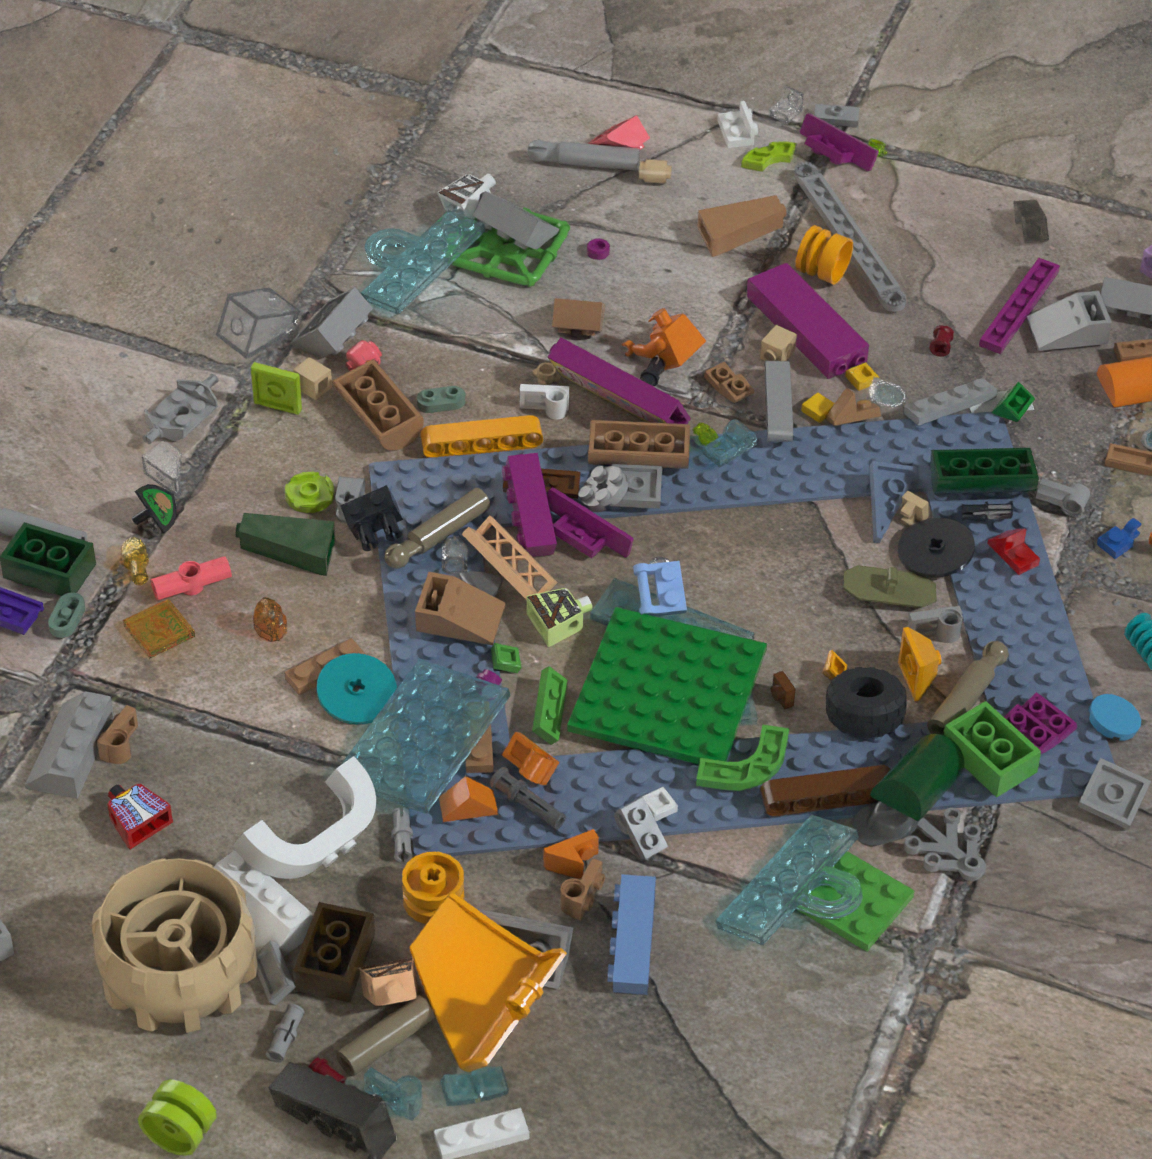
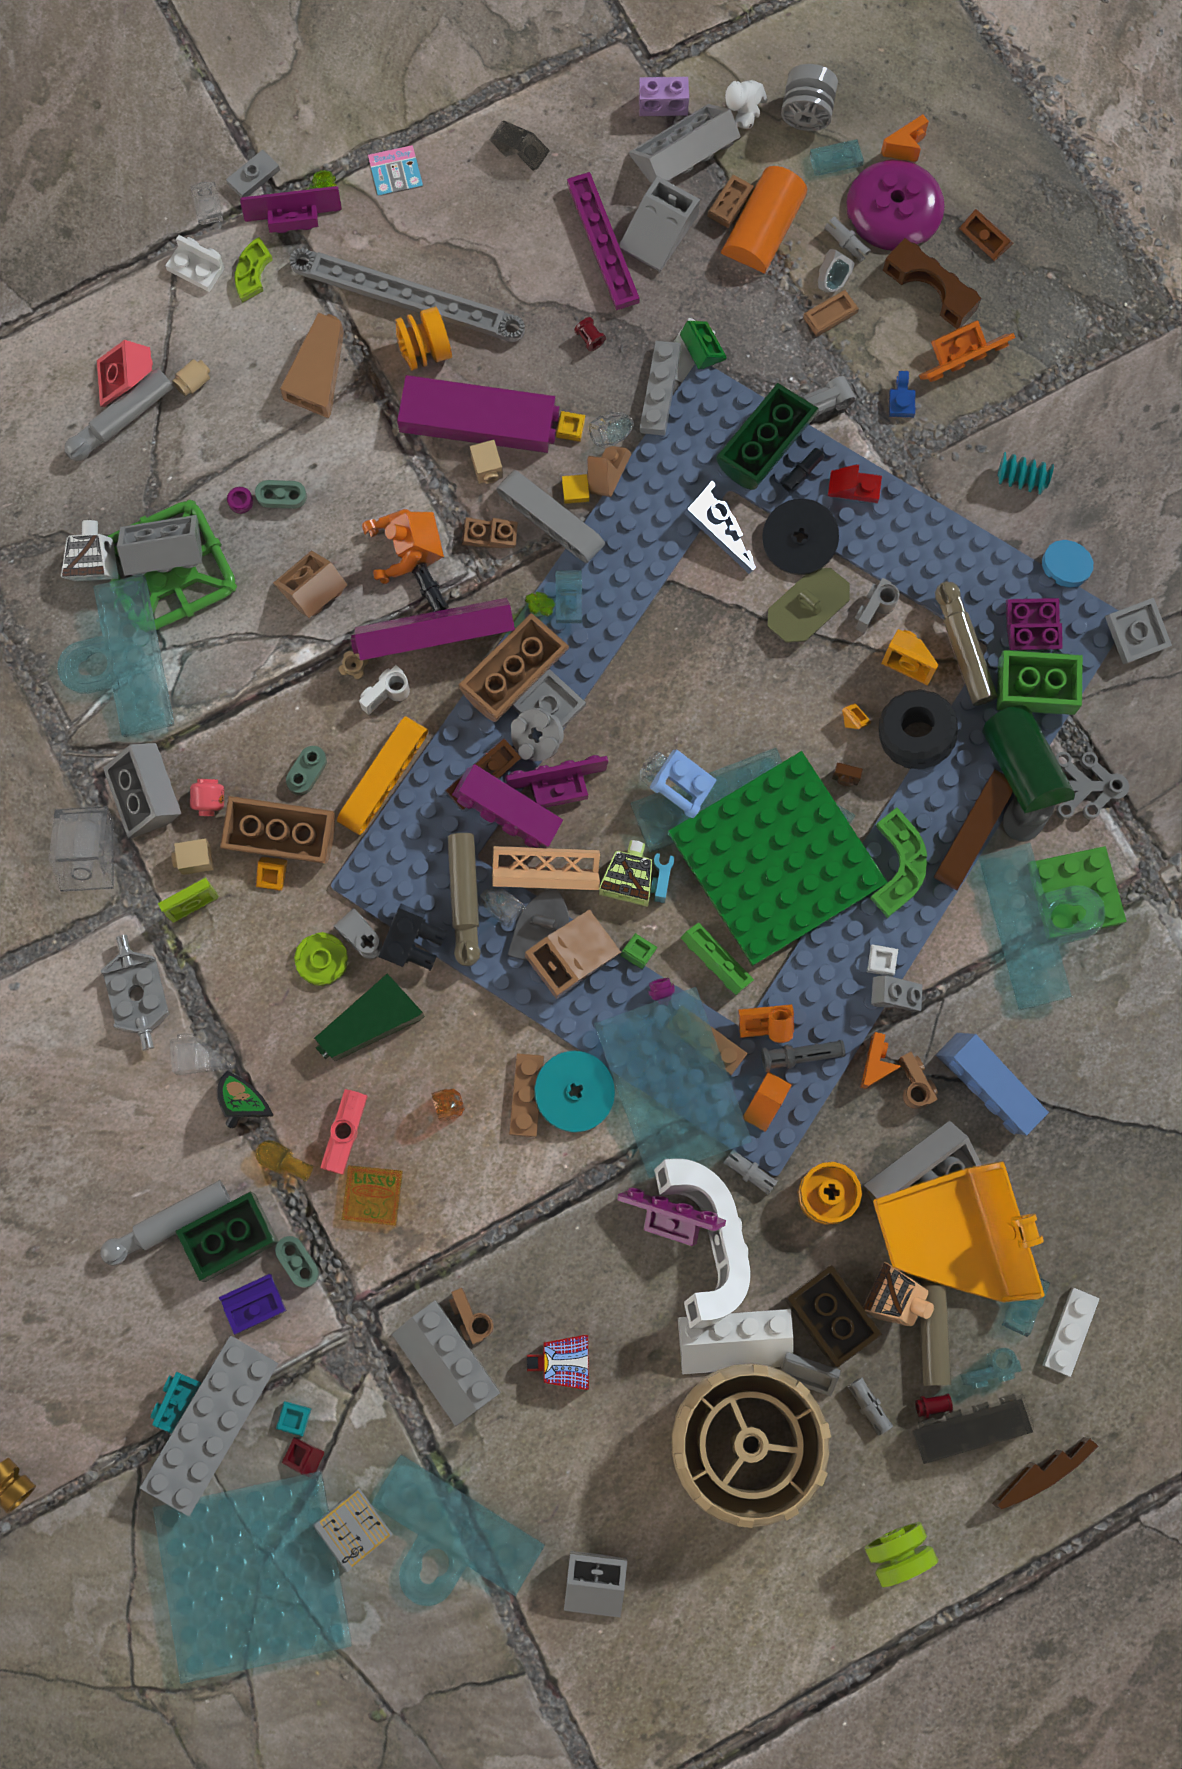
camera: 50 degrees left, 30 degrees up
tan tile [900,491,929,527] -> none
none -> sand green plate [255,480,307,509]
none -> light orange slope [256,857,287,891]
none -> sticker [368,145,423,195]
none -> magenta bracket [617,1188,726,1246]
none -> medium azure plate [650,853,674,903]

